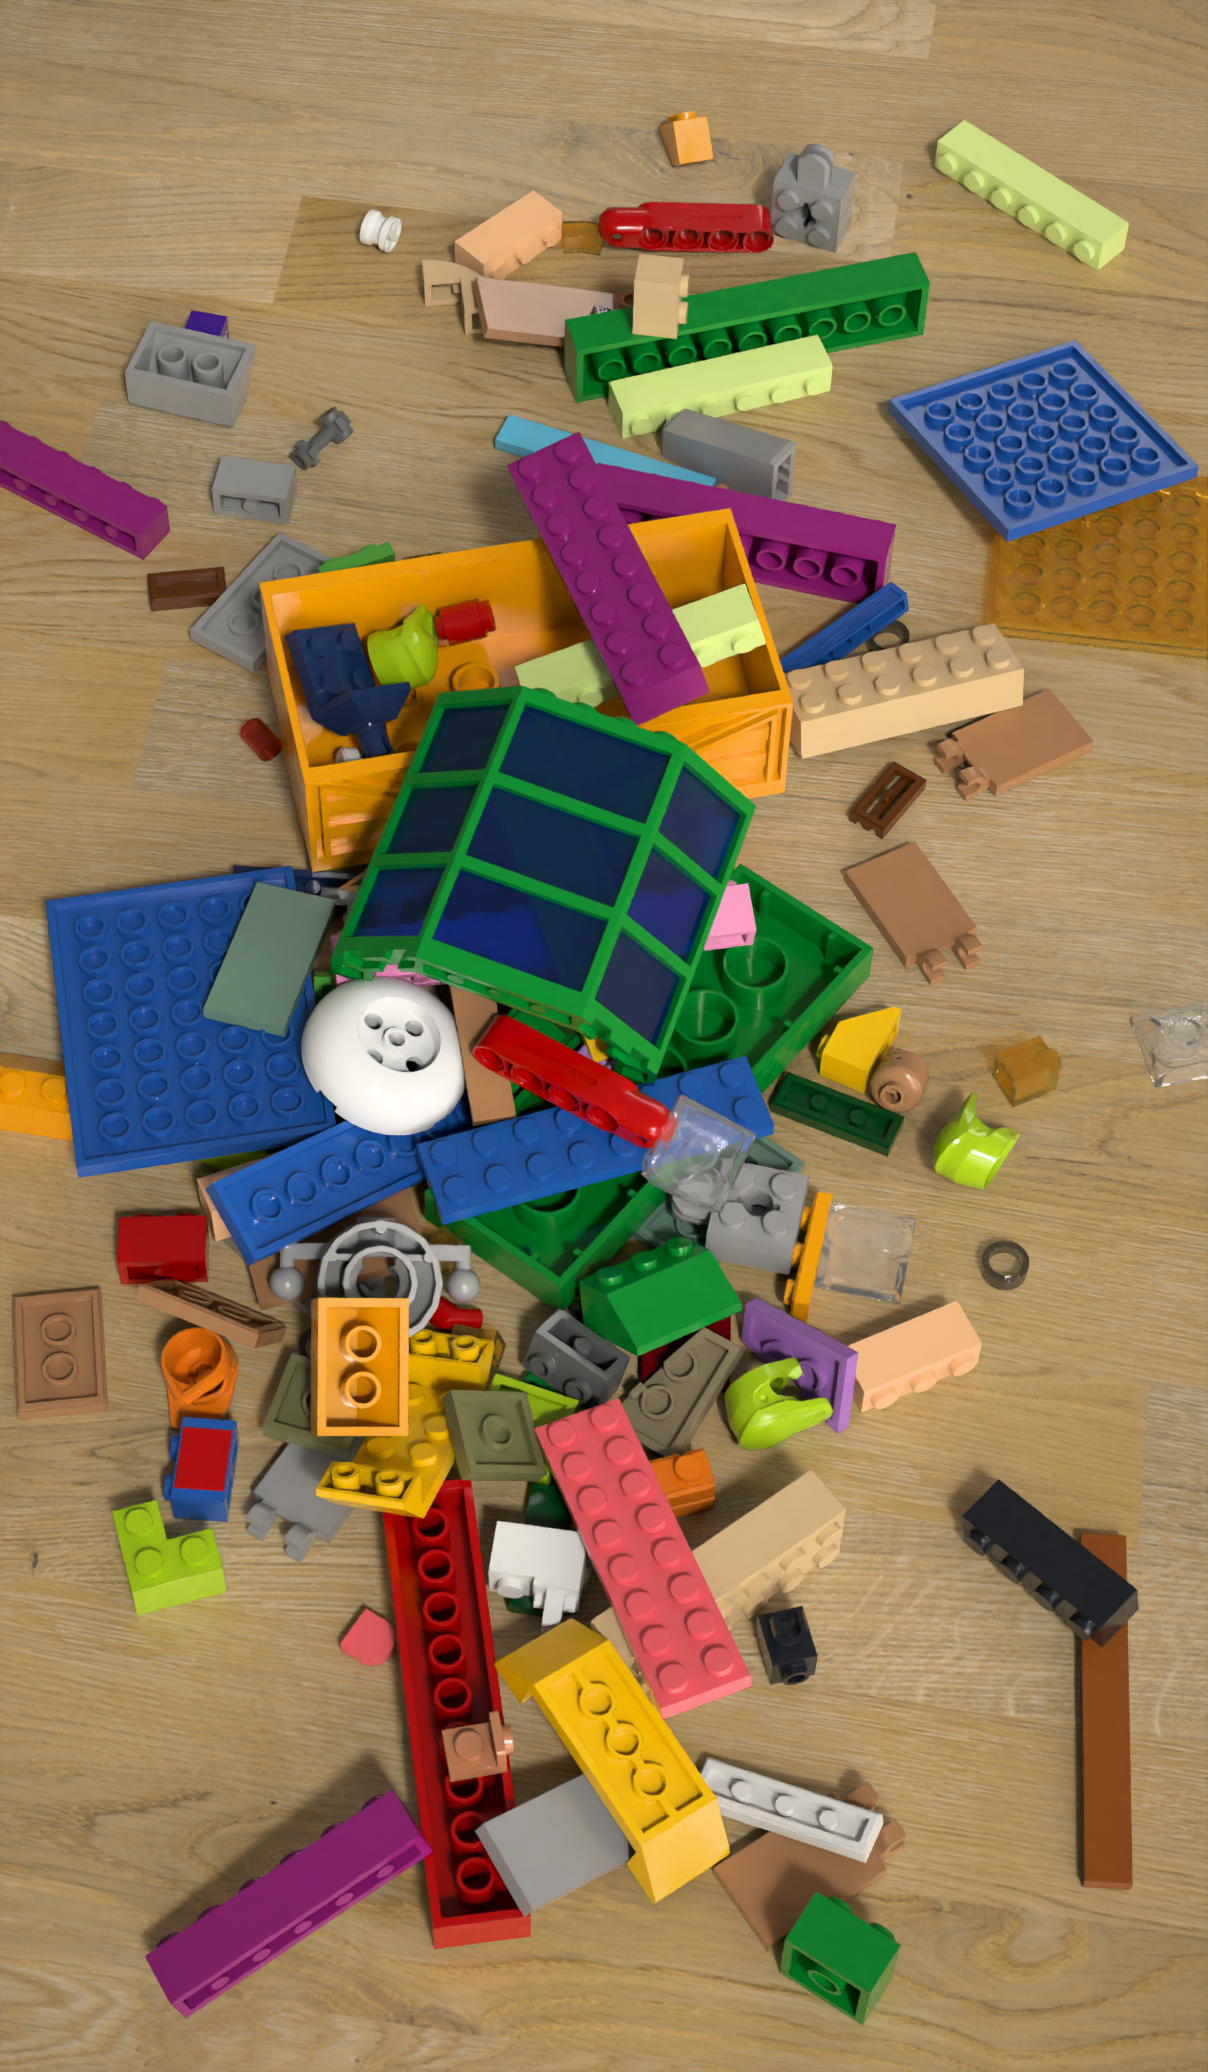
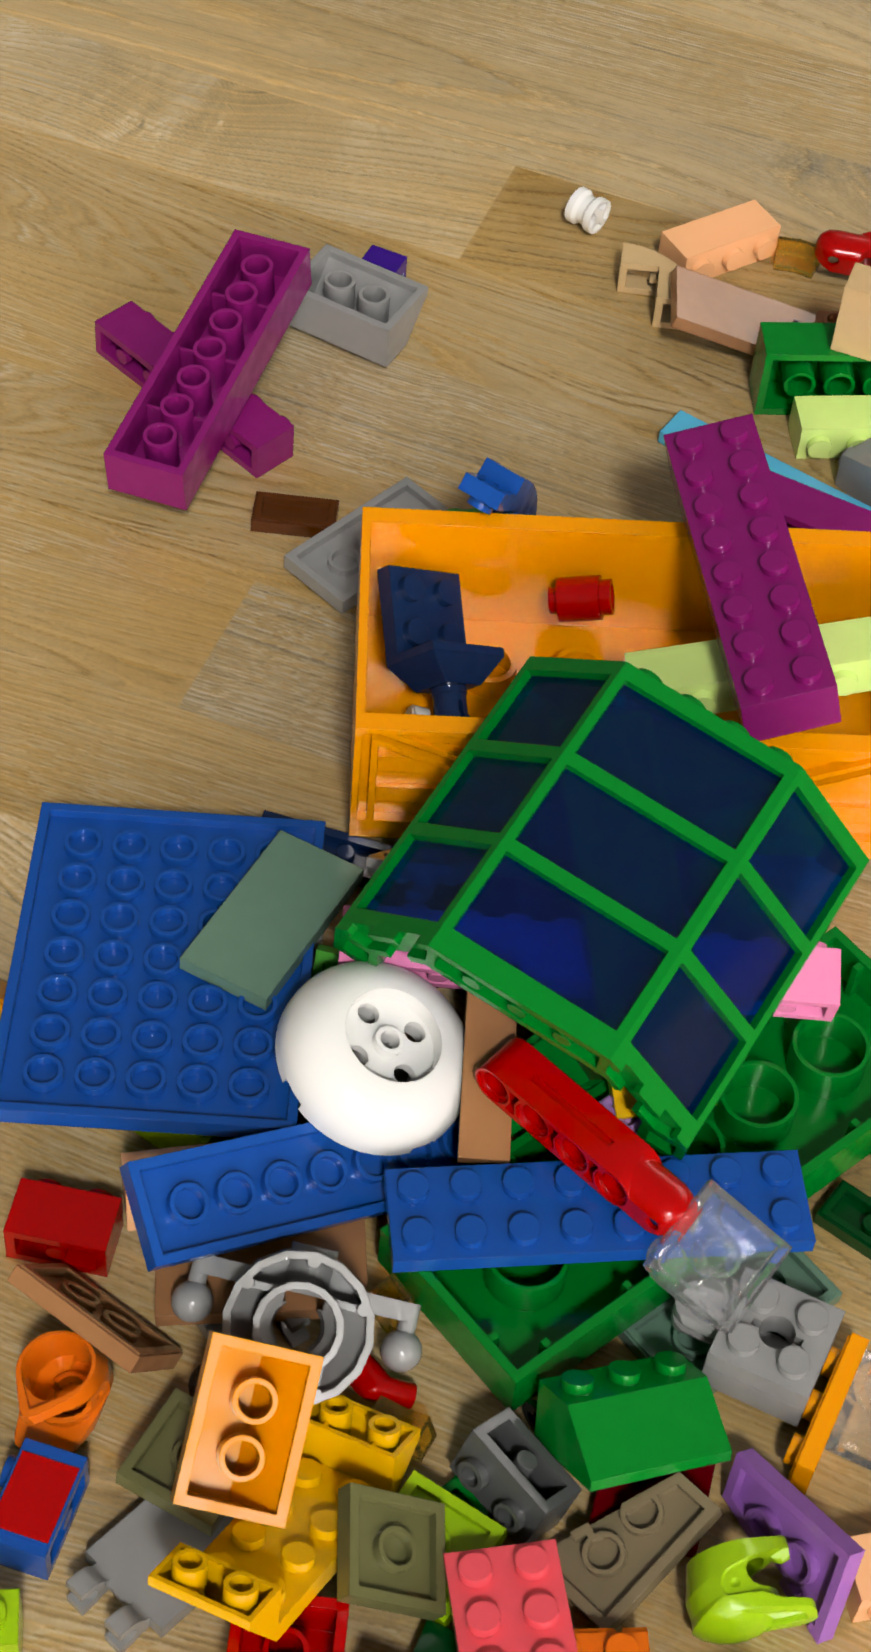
camera: 10 degrees right, 5 degrees down
light grey brick [212,455,298,525] -> none
clear red hinge [240,718,283,762] -> none
dark grey bar [291,407,354,470] -> none
lime helmet [367,604,439,690] -> none
none -> magenta brick [103,229,312,510]
none -> blue slope [458,457,537,515]

